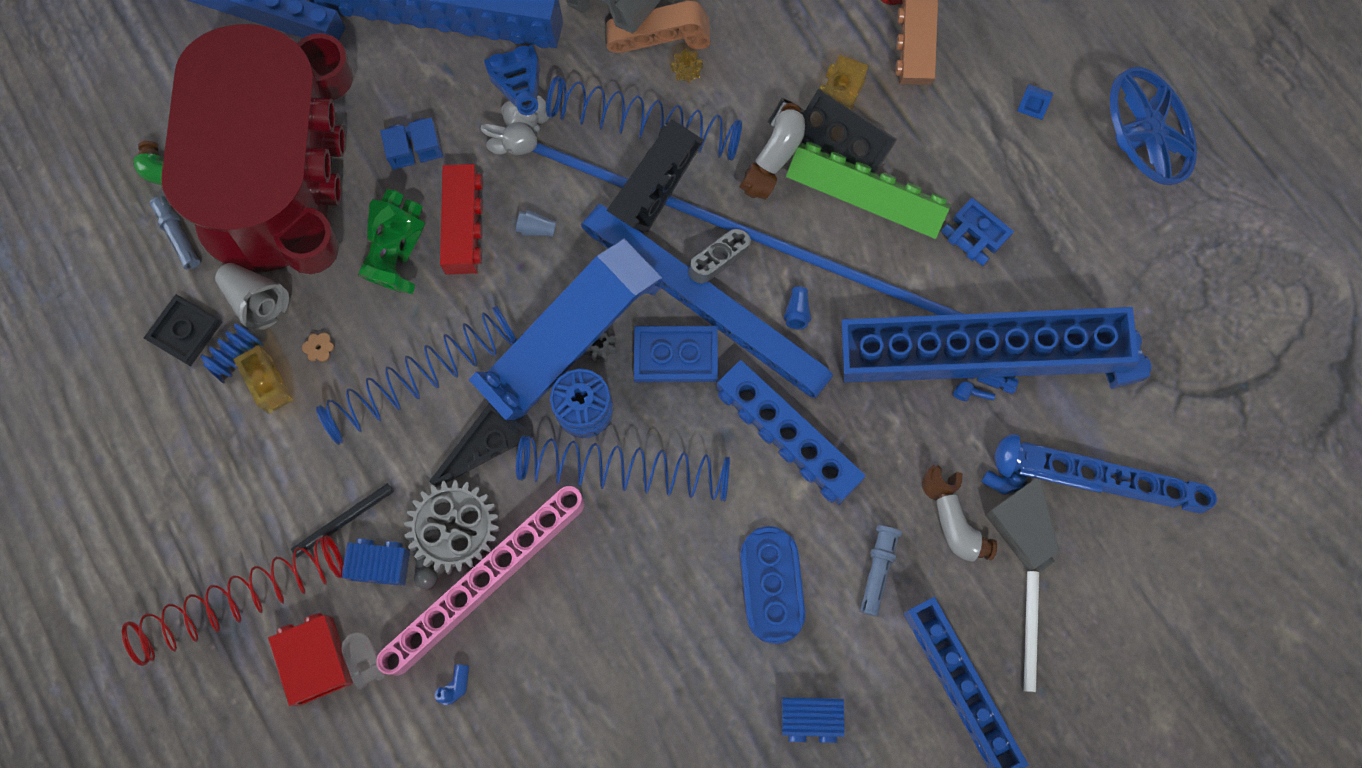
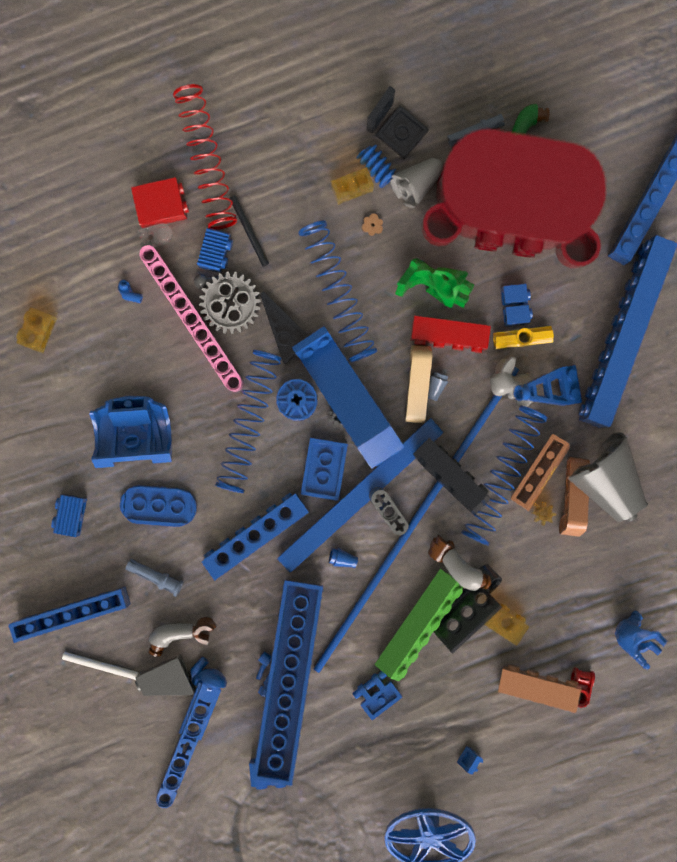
camera: 90 degrees right, 15 degrees up
none -> blue piece [89,396,172,468]
none -> black tile [366,86,396,134]
none -> tan beam [405,345,432,423]
none -> yellow piece [493,326,554,350]
none -> nougat brick [510,434,570,511]

